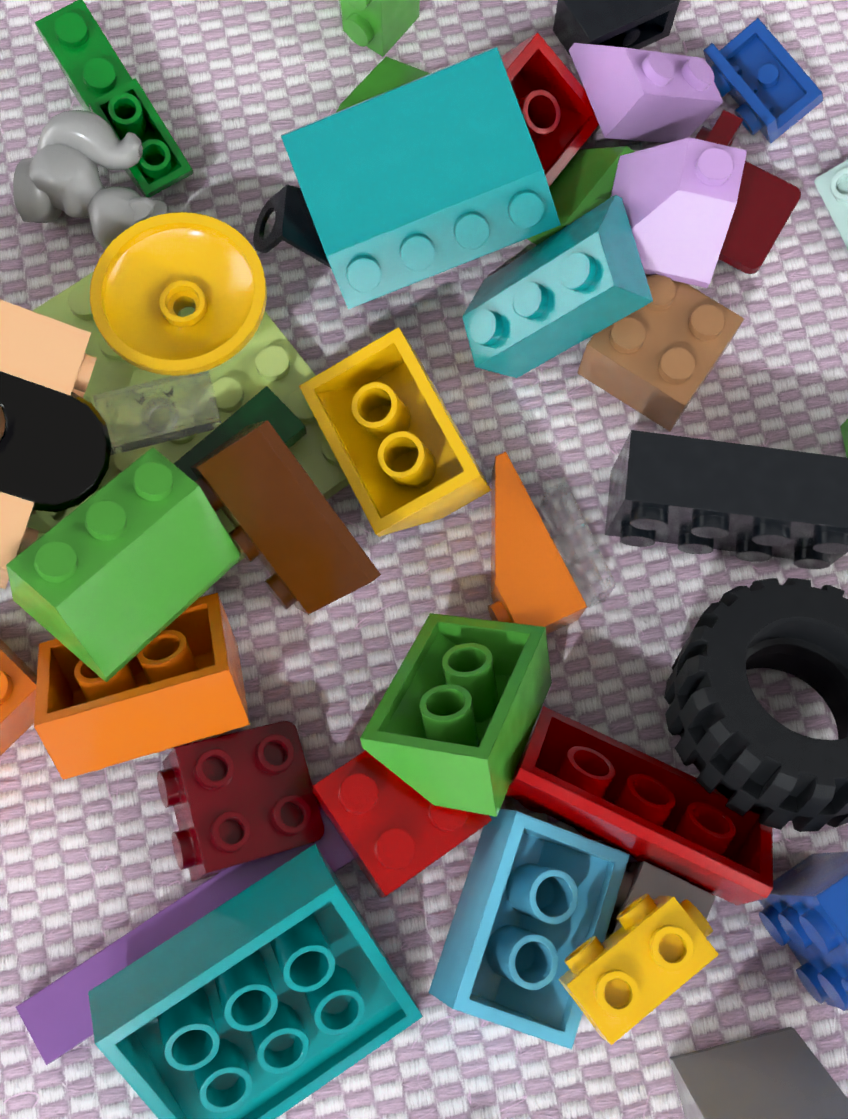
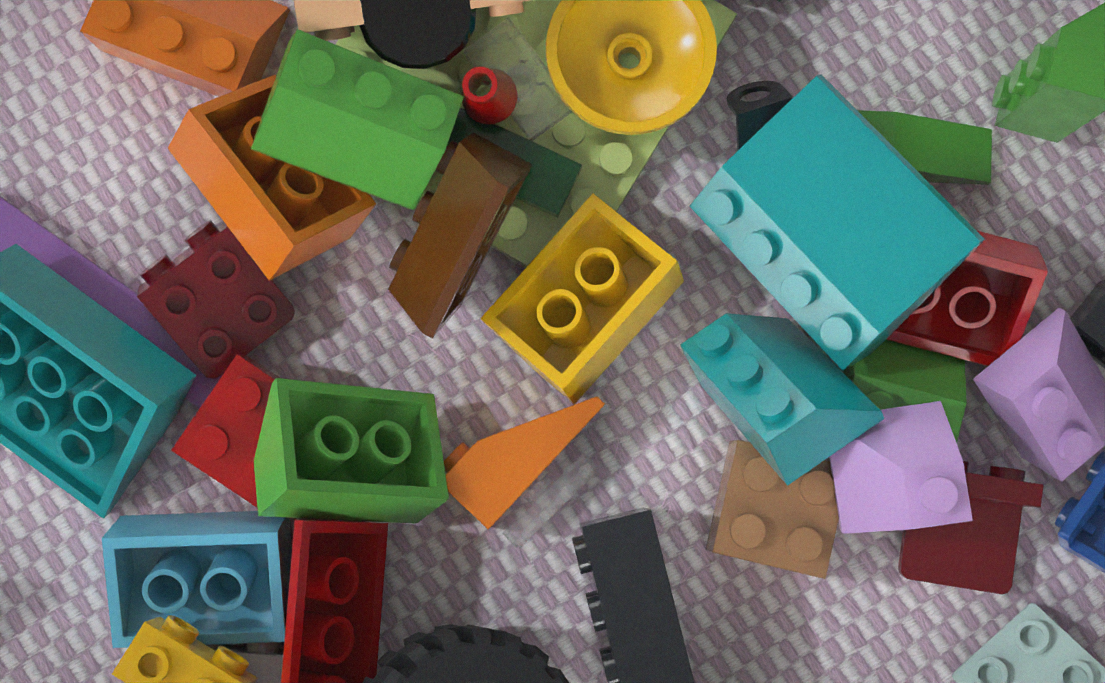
camera: 70 degrees right, 10 degrees up
none -> red cone [461,67,518,124]

